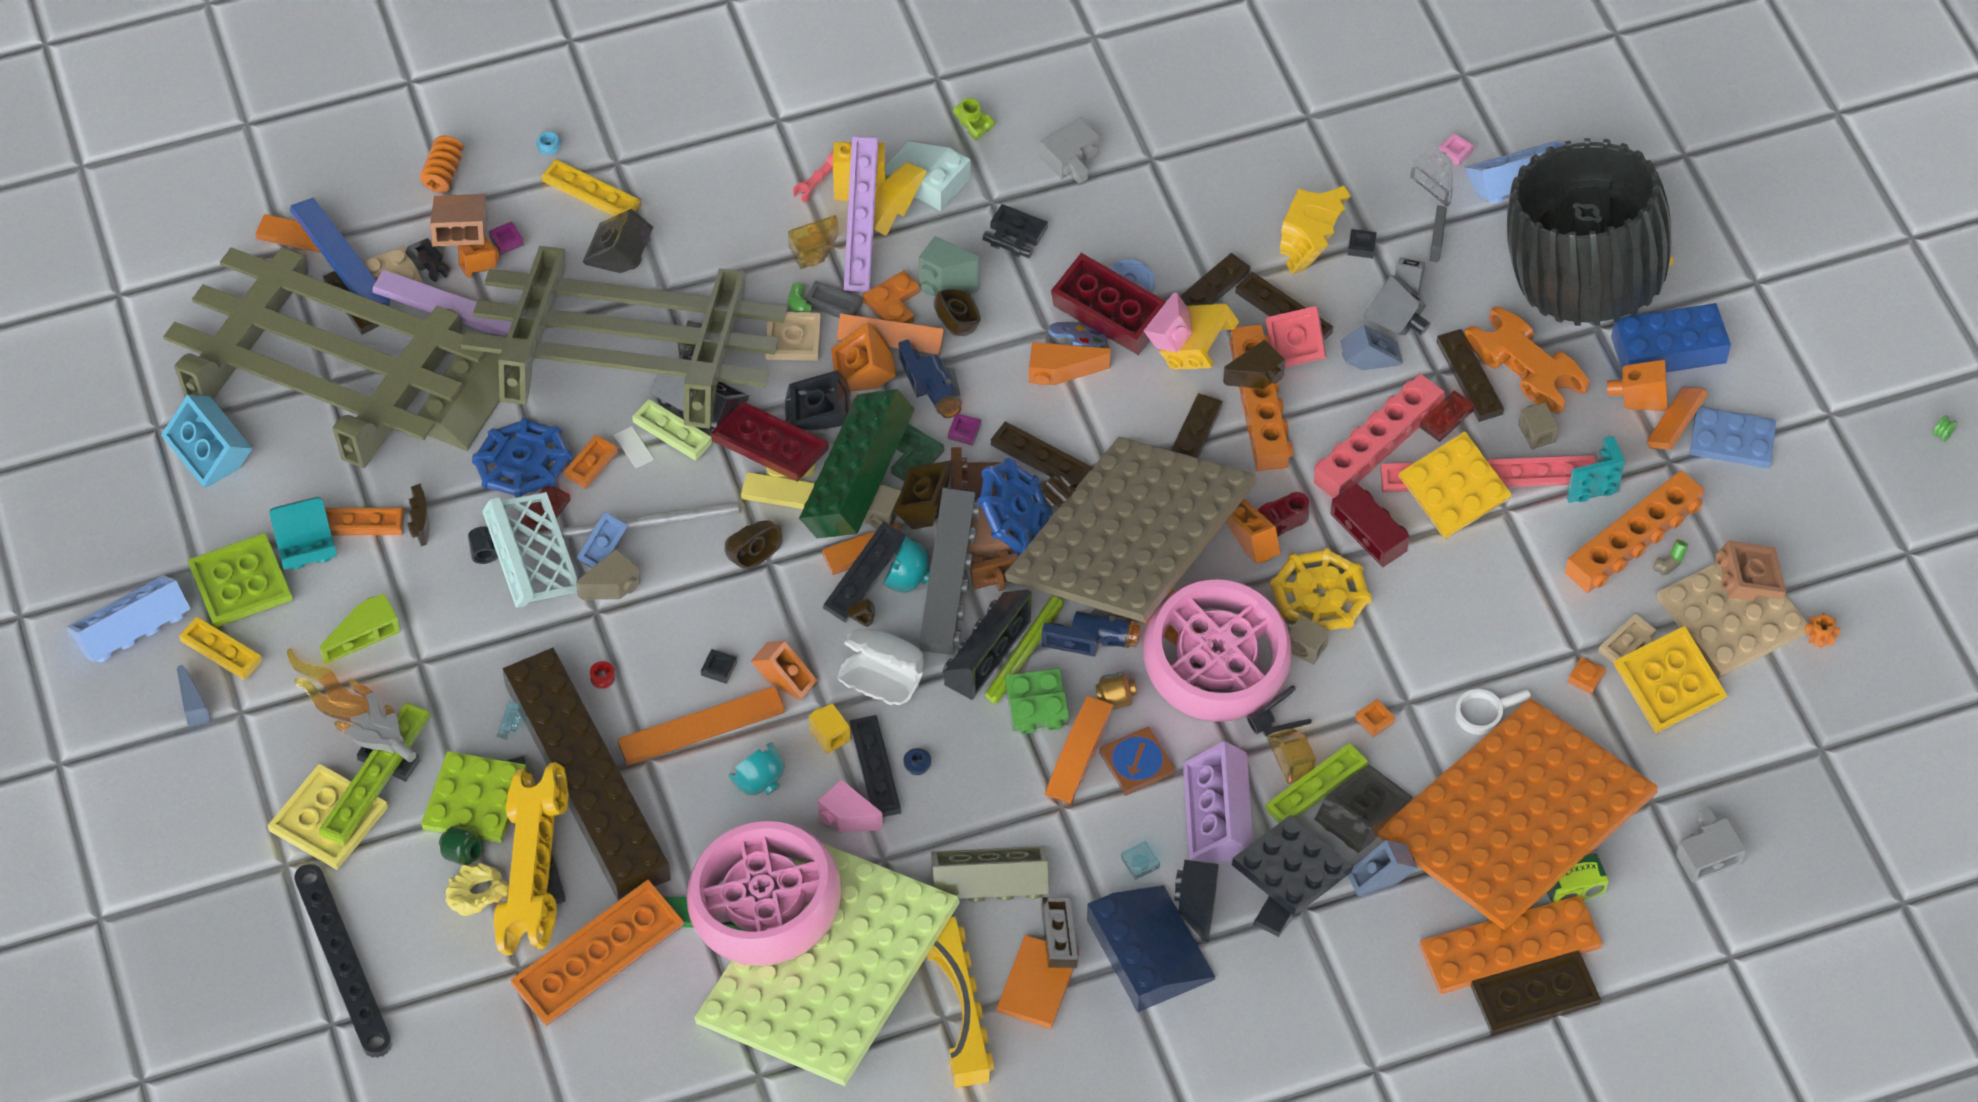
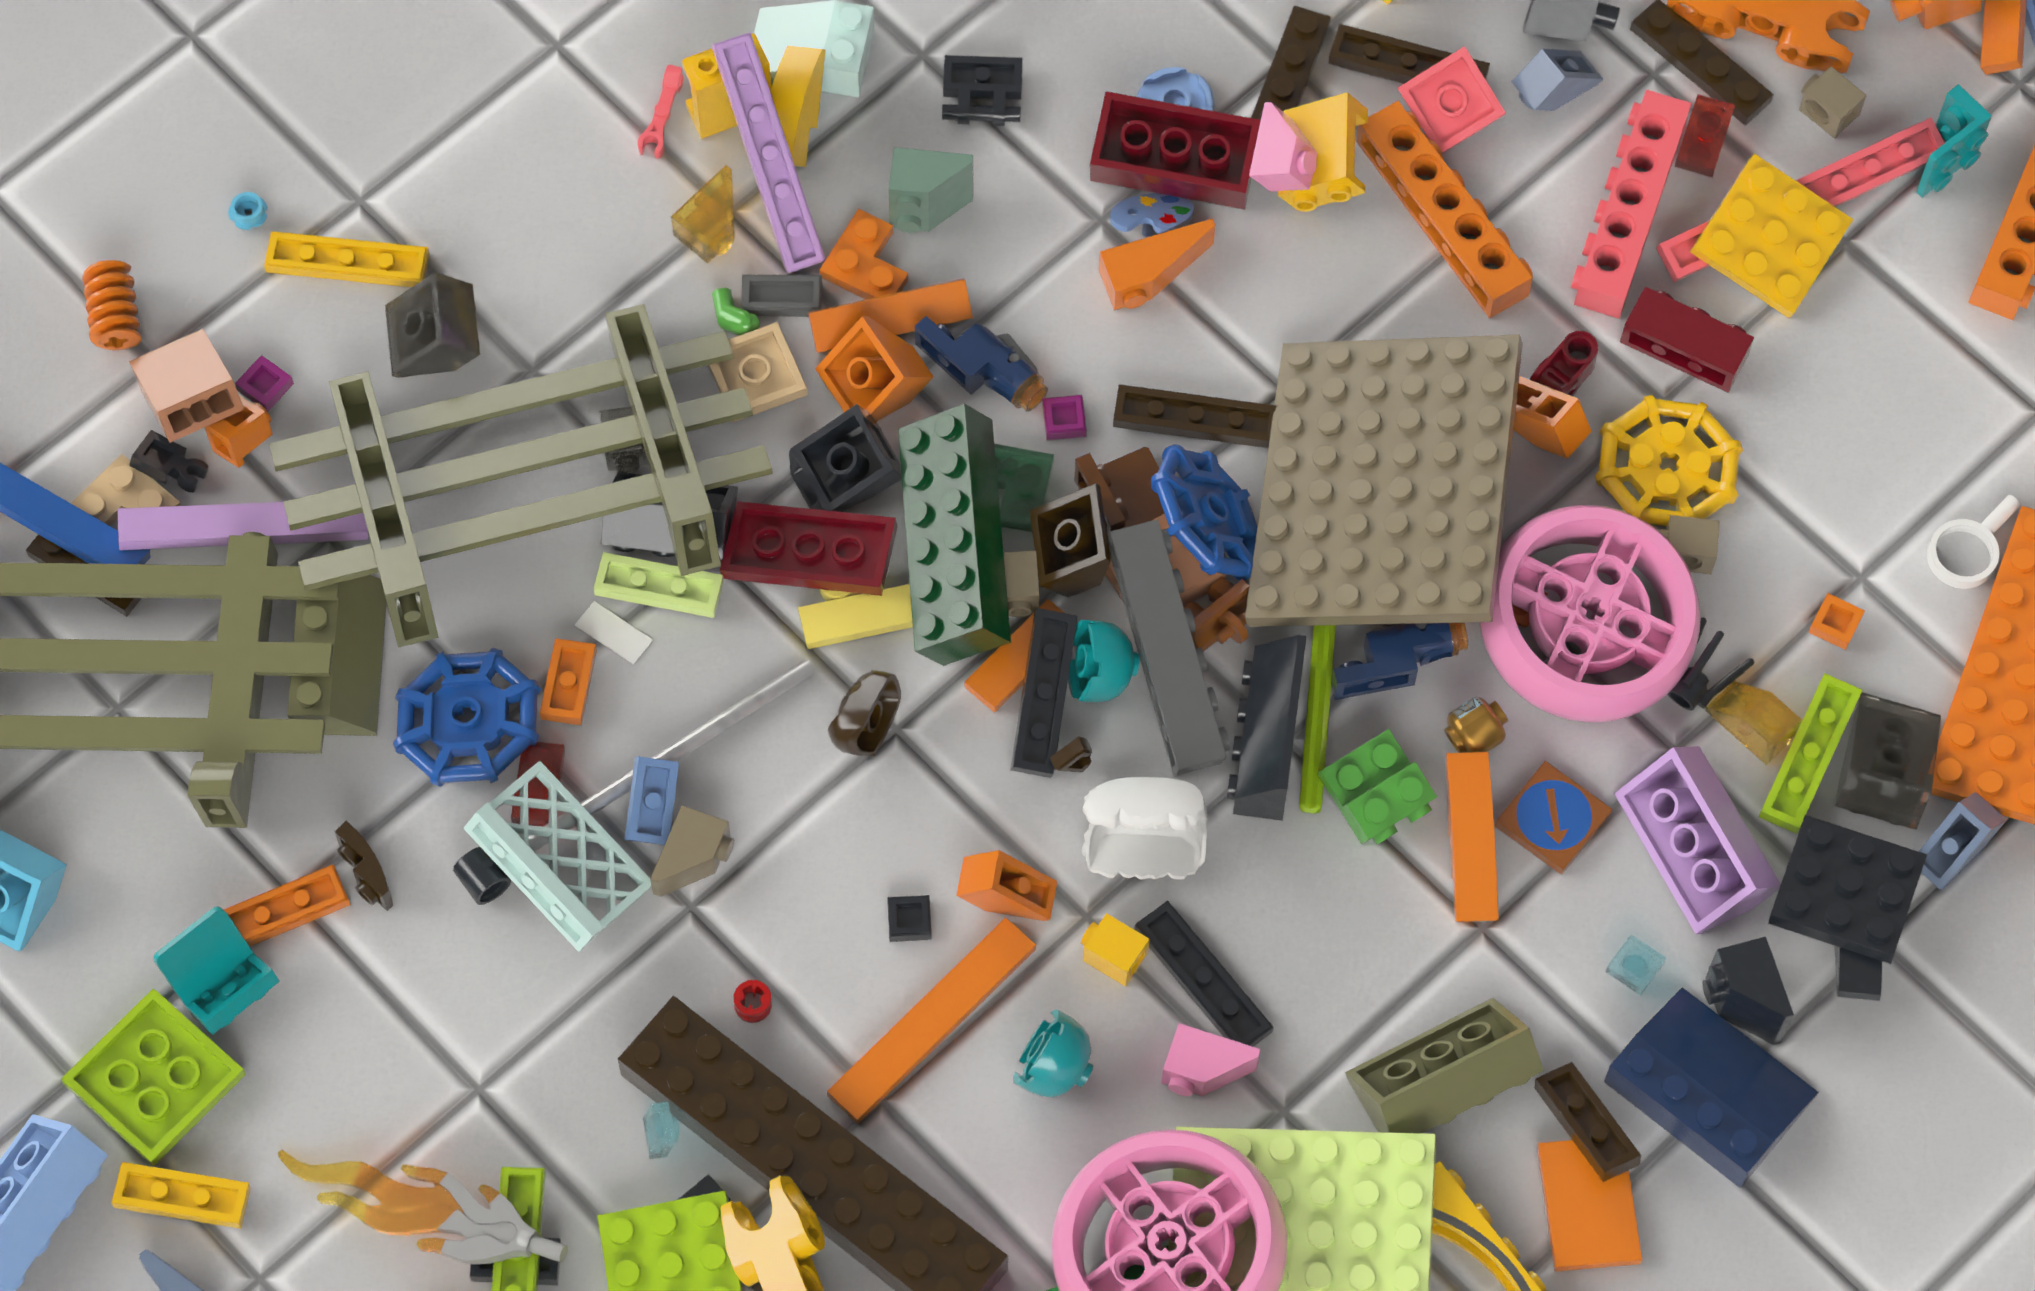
camera: 25 degrees left, 10 degrees up
lime slope [319,593,400,665] -> none
dark blue plate [903,748,931,775] -> none
dark brown piece [933,289,981,336] -> none
dark brown gear [1041,473,1076,508] -> none
dark brown plate [1171,393,1223,458] -> none
dark brown slope [1223,340,1285,389] -> none

